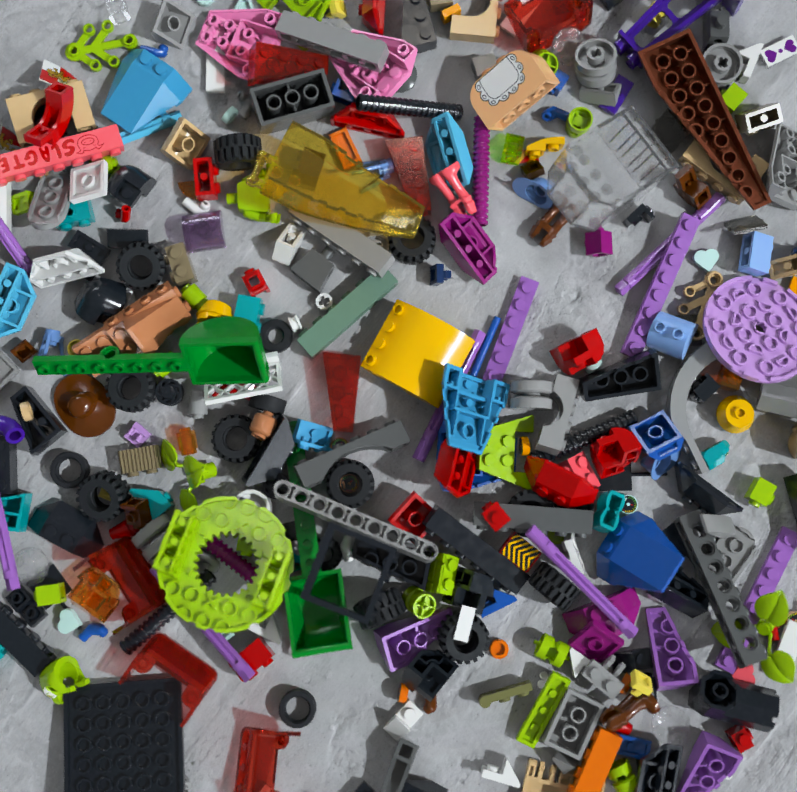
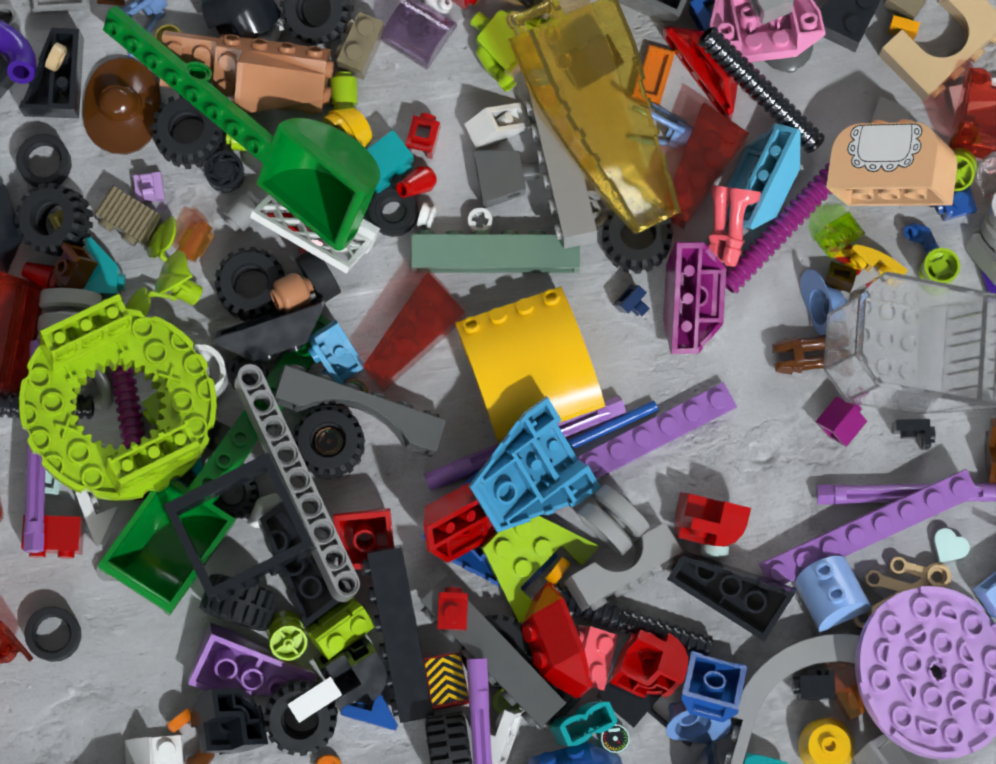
camera: 40 degrees right, 5 degrees down
none -> red cone [396,166,437,198]

